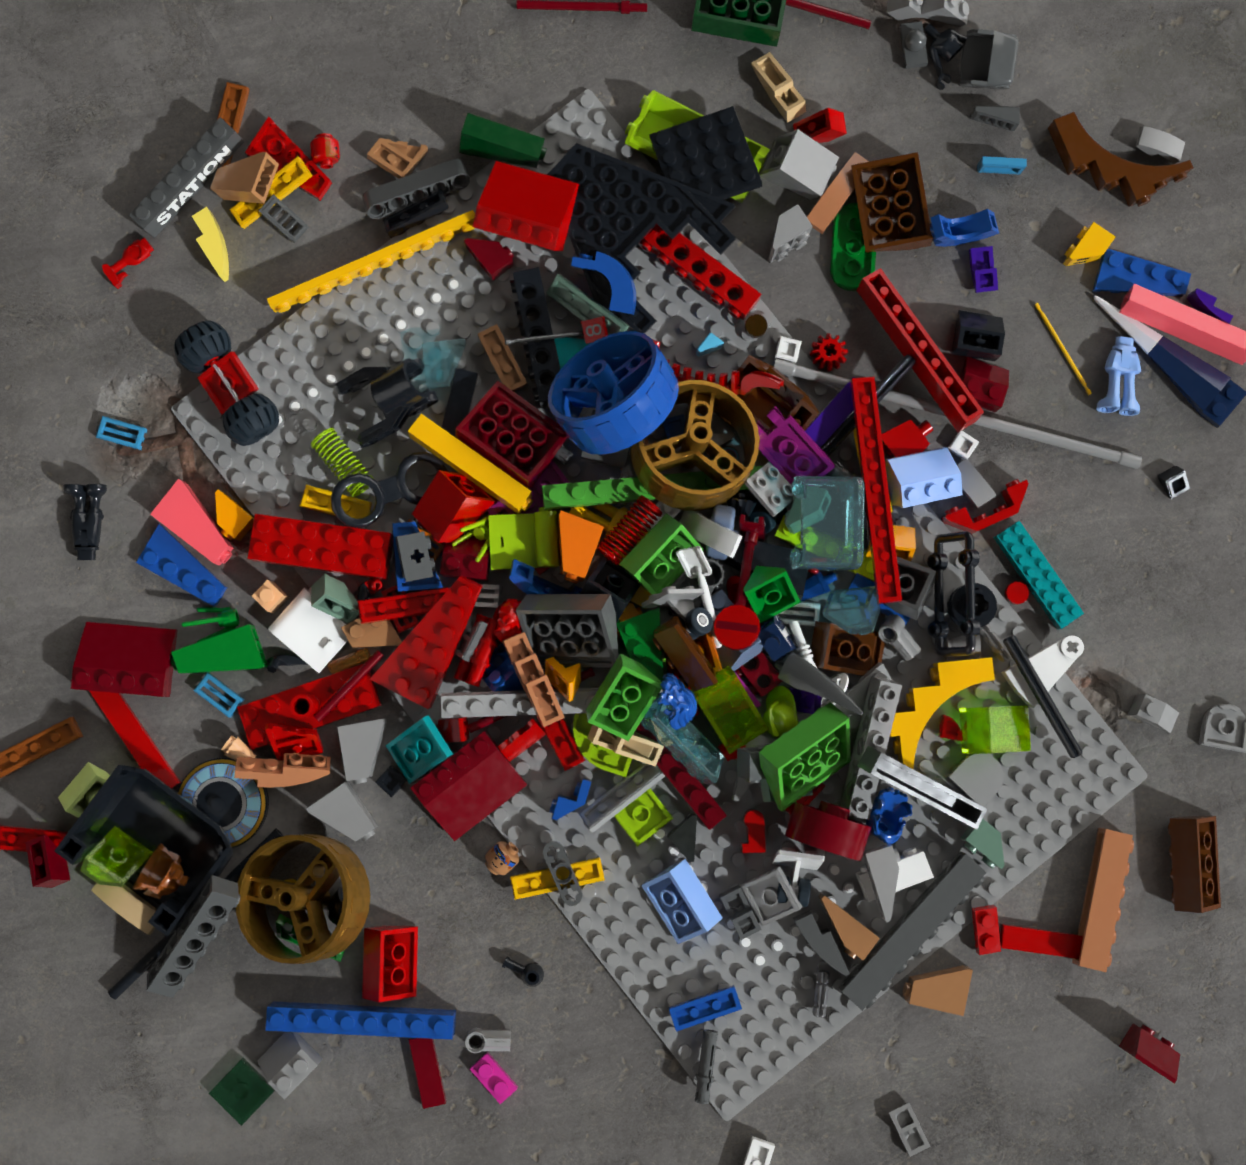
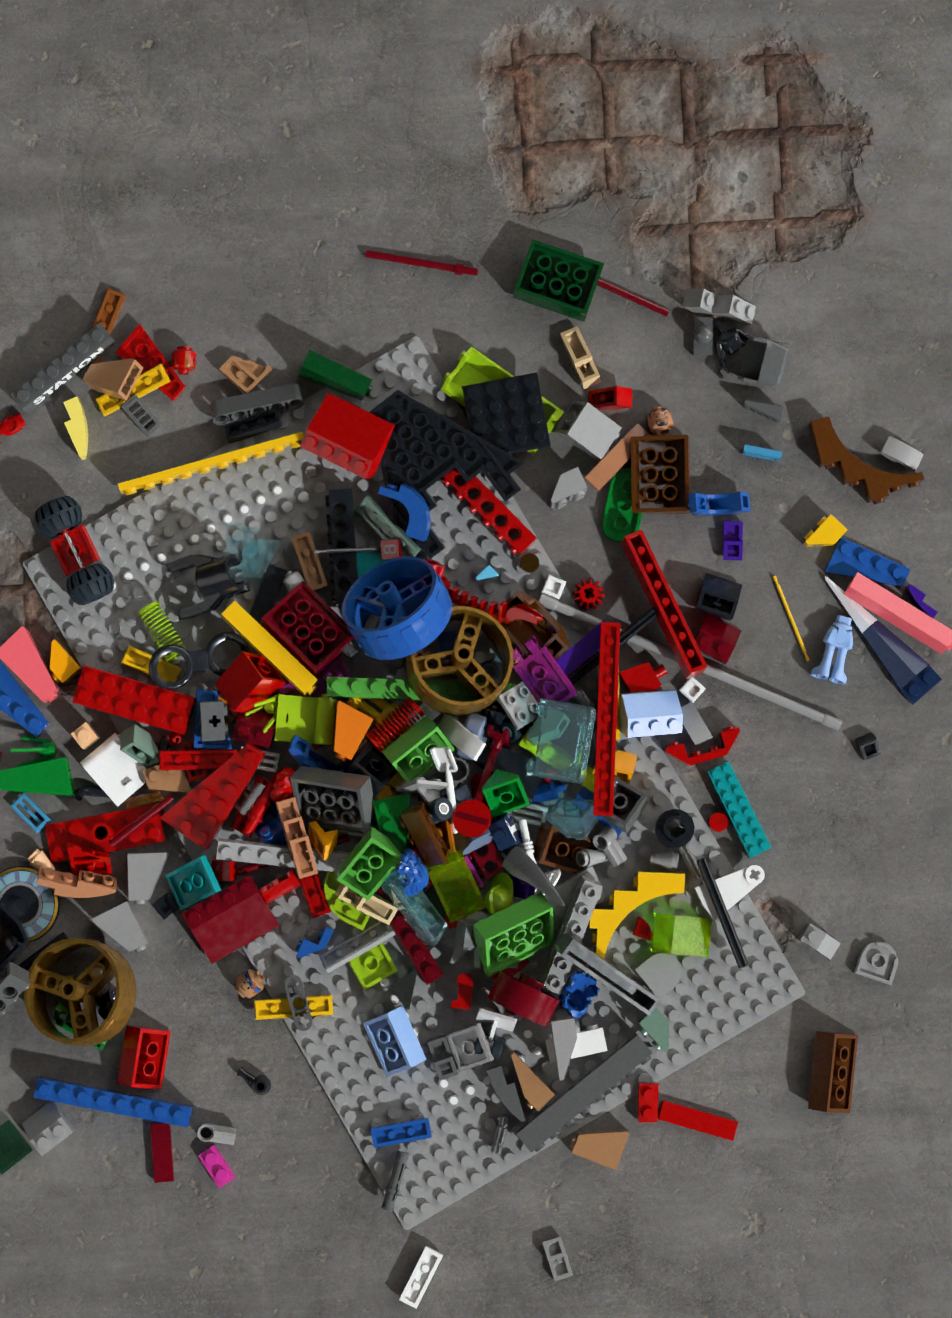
camera: 10 degrees right, 0 degrees up
dark red slope [464,238,514,281] -> none
black bar [927,531,981,657] -> none
nougat brick [1072,828,1134,972] -> none
dark red slope [1119,1023,1180,1084] -> none
none -> light grey piece [283,571,305,592]
none -> light grey cone [576,849,606,868]
none -> nougat head [647,406,674,436]

